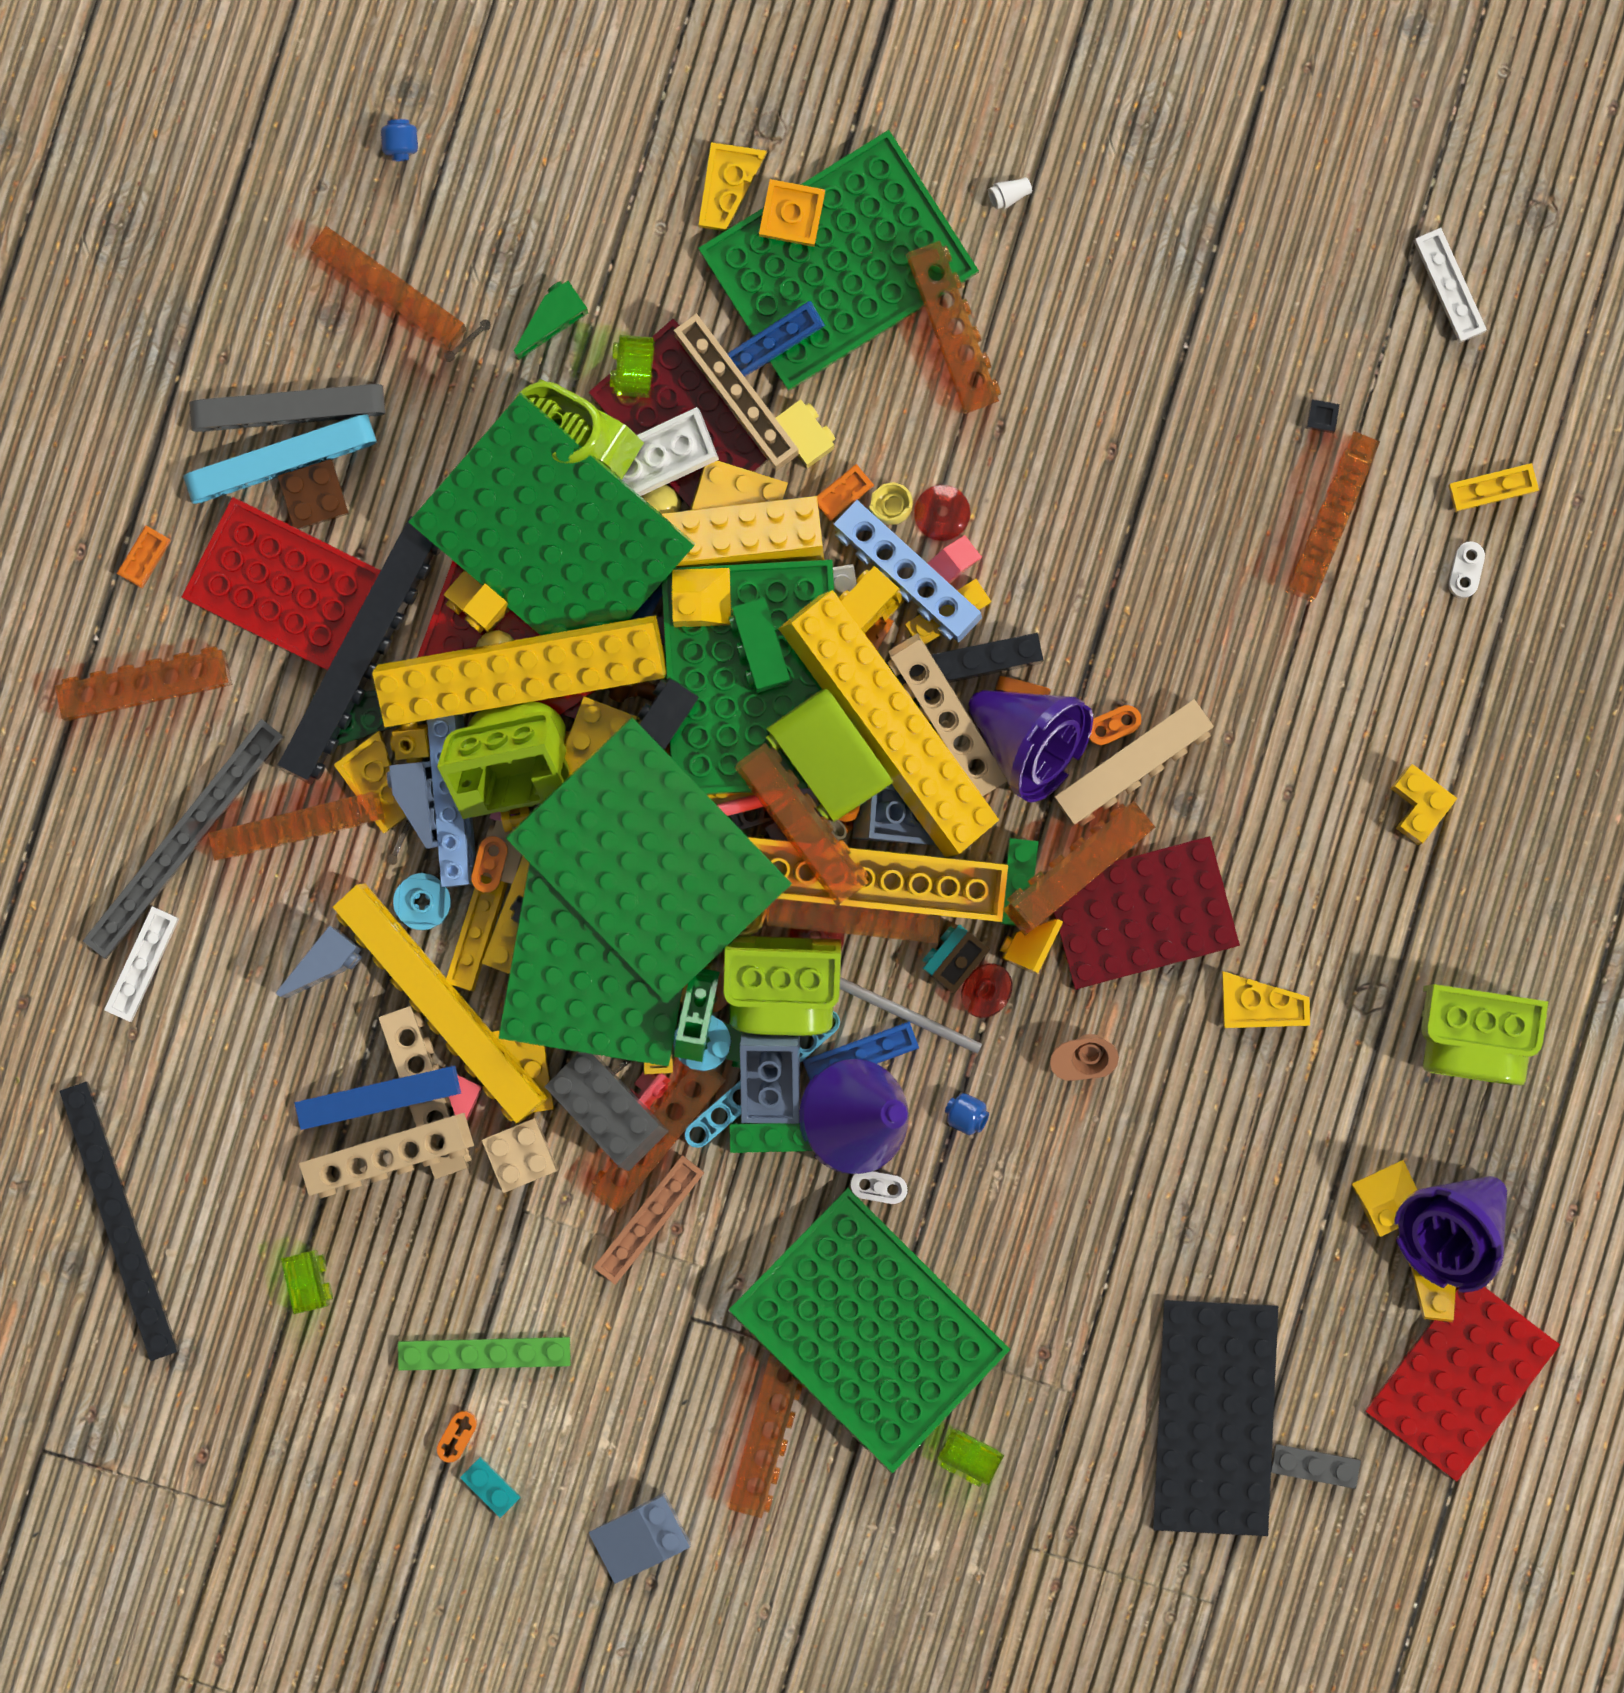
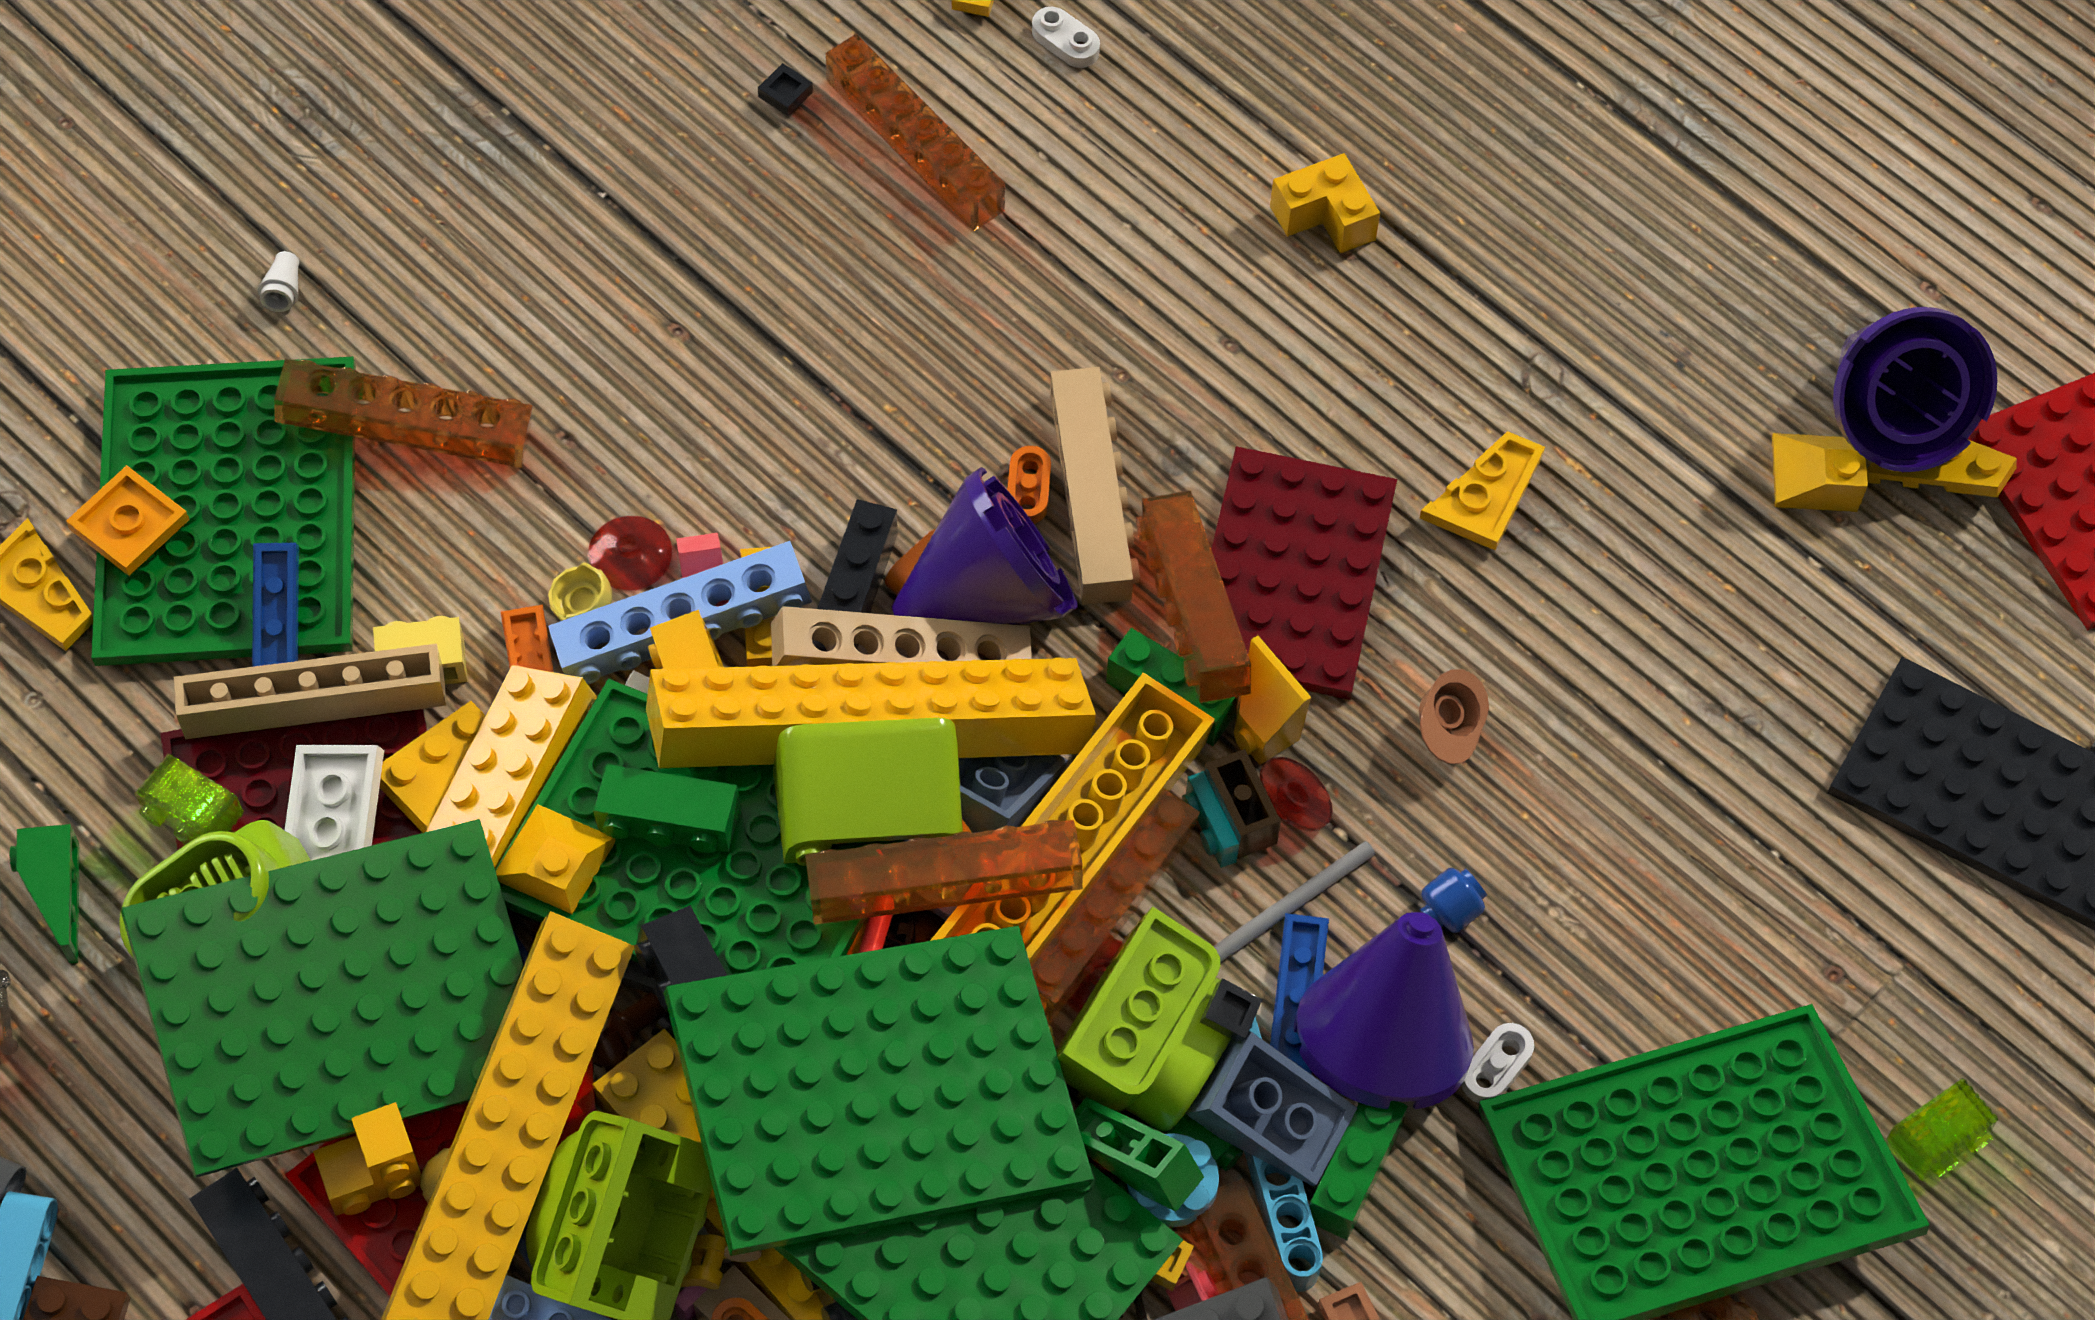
camera: 65 degrees left, 25 degrees down
lime brick [1421,984,1549,1086] -> none
none -> black plate [1200,978,1263,1043]

